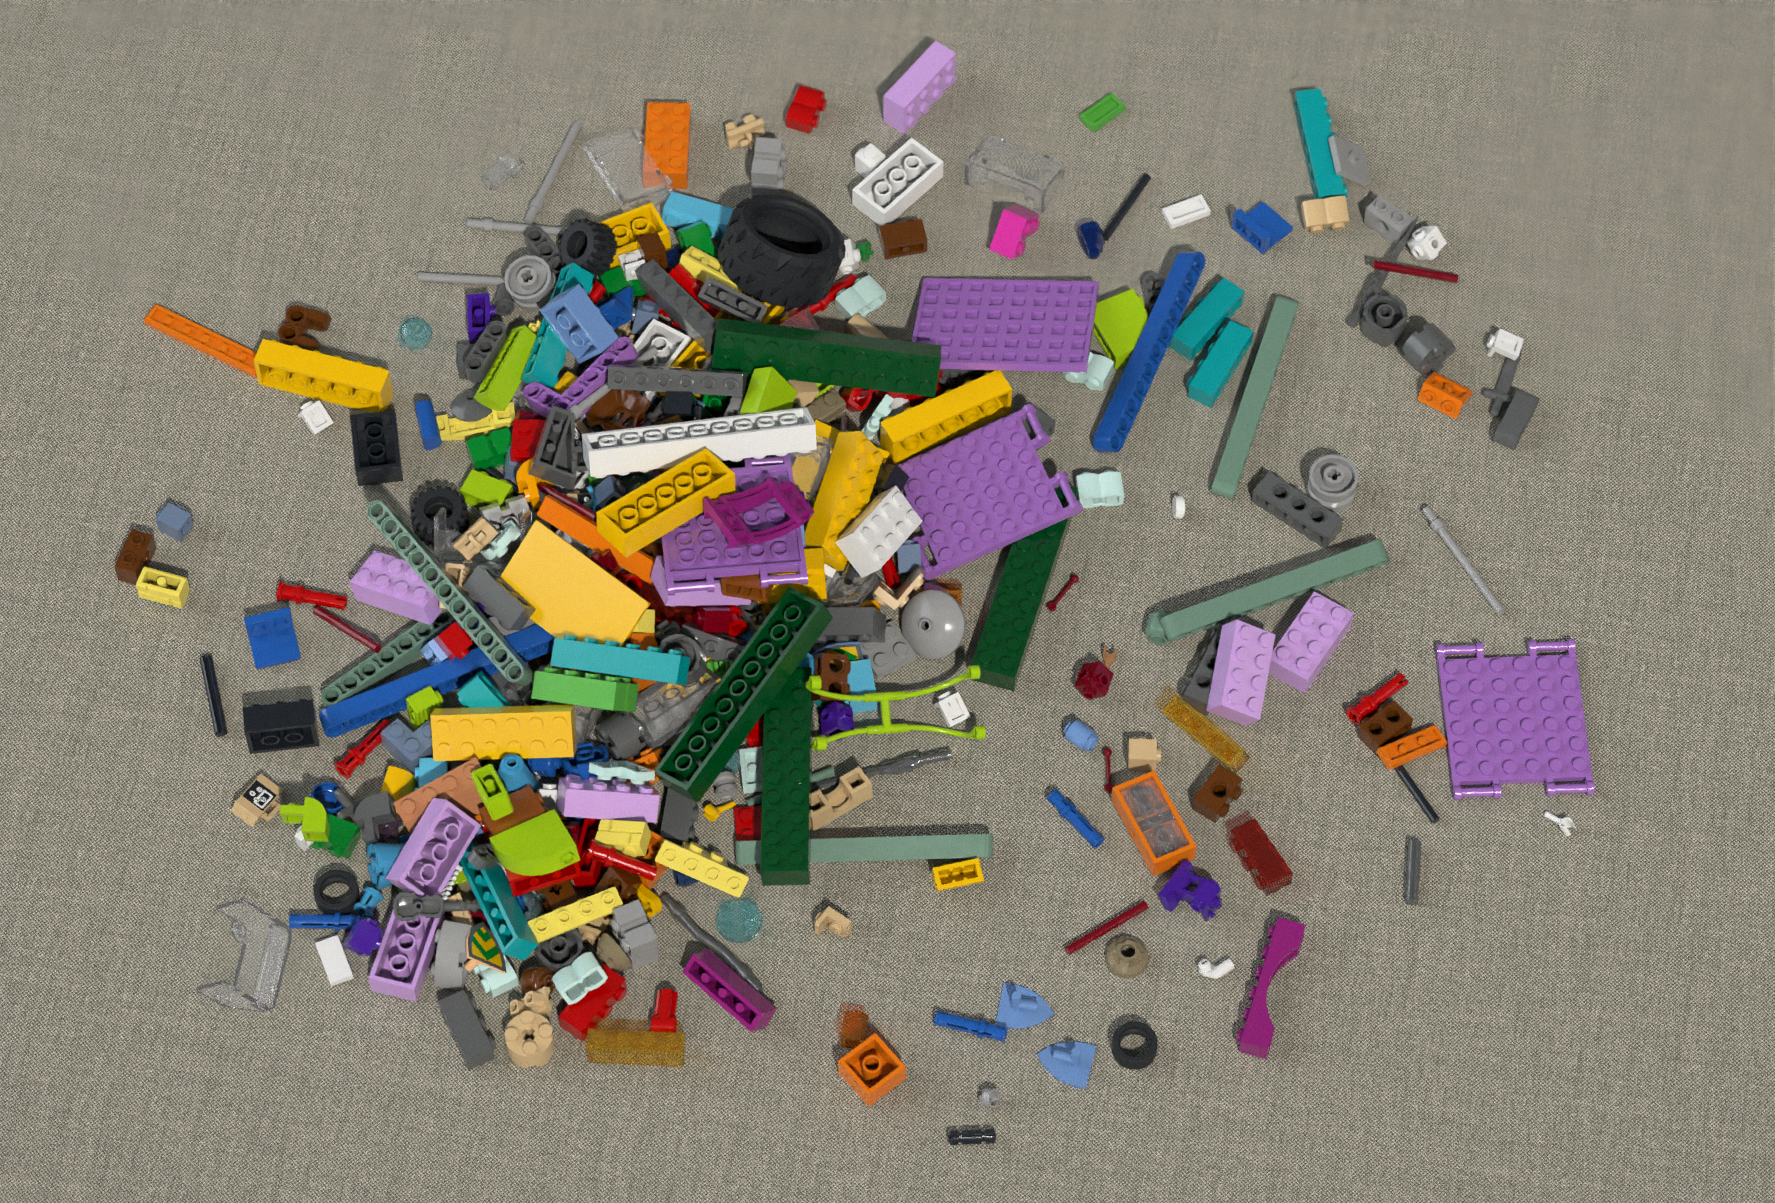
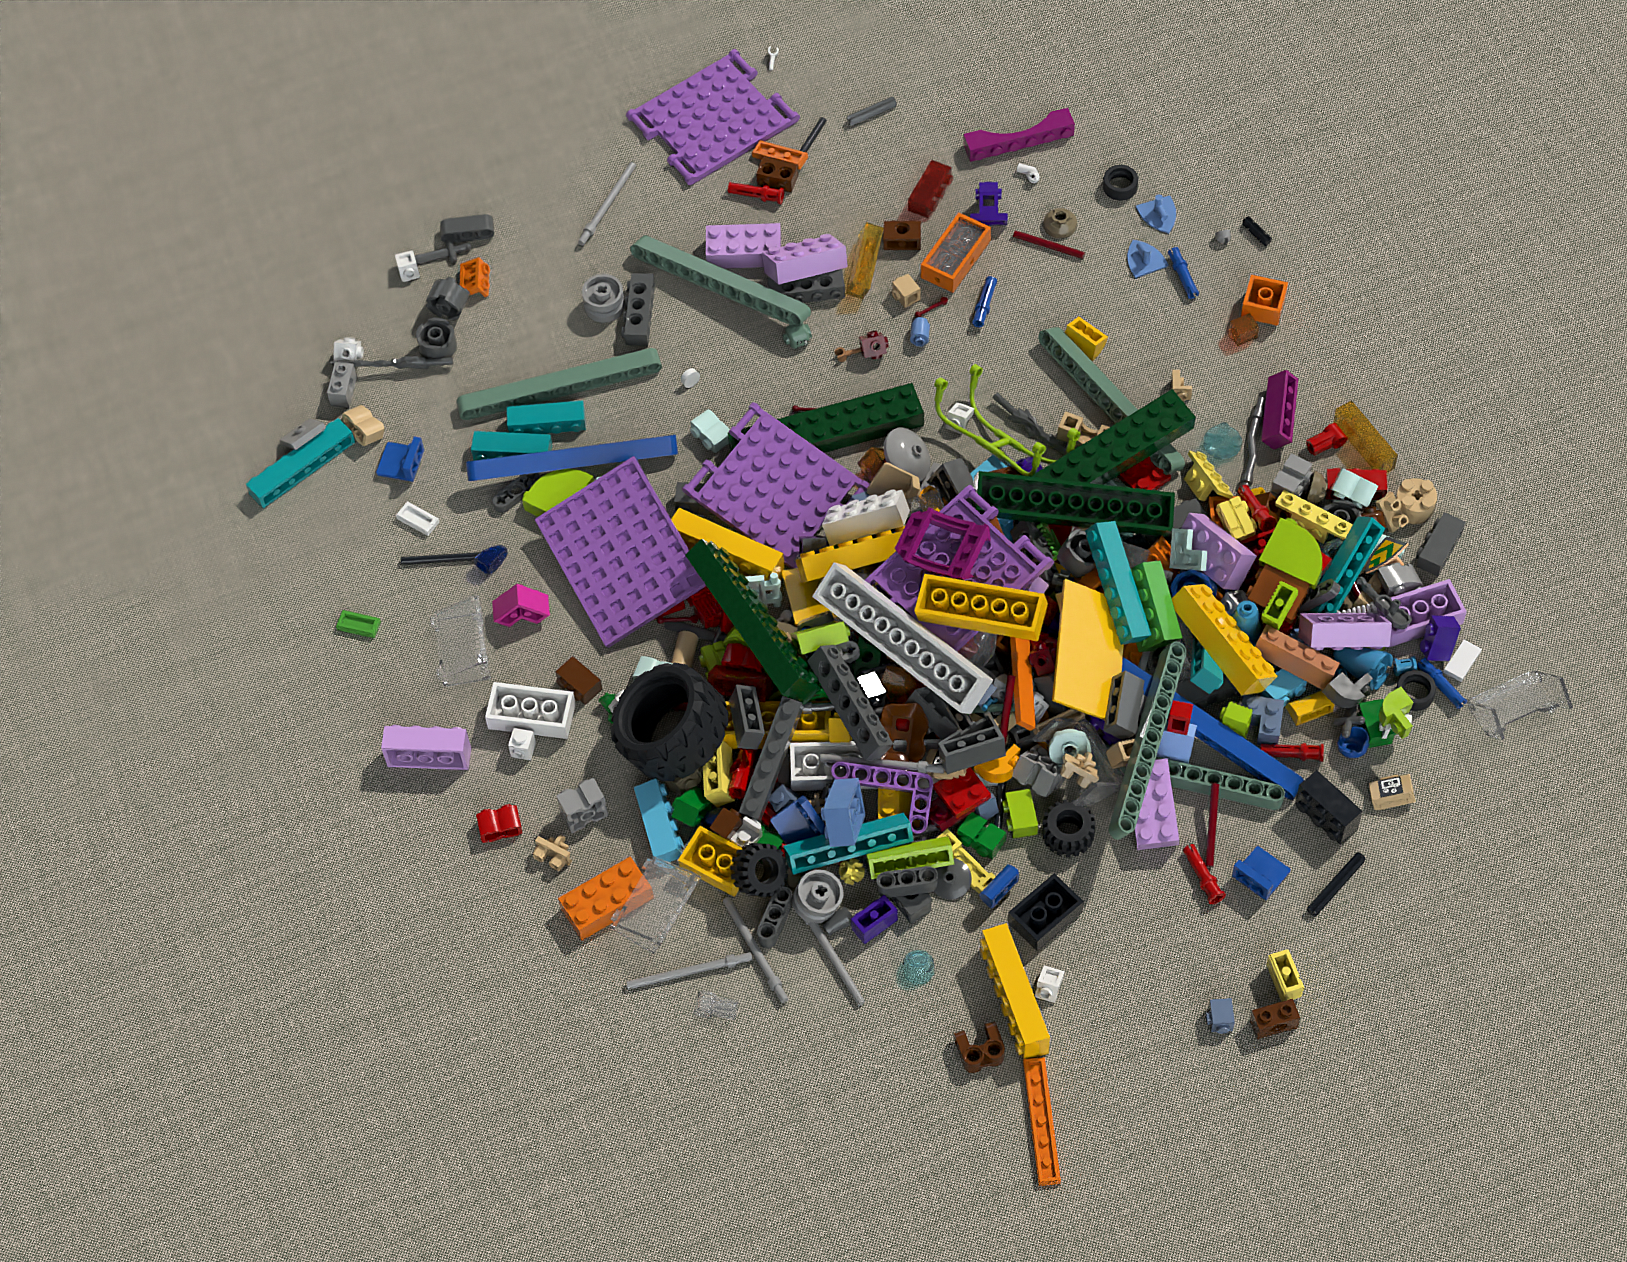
camera: 120 degrees left, 0 degrees up
dark red bar [1372,260,1458,283] -> none

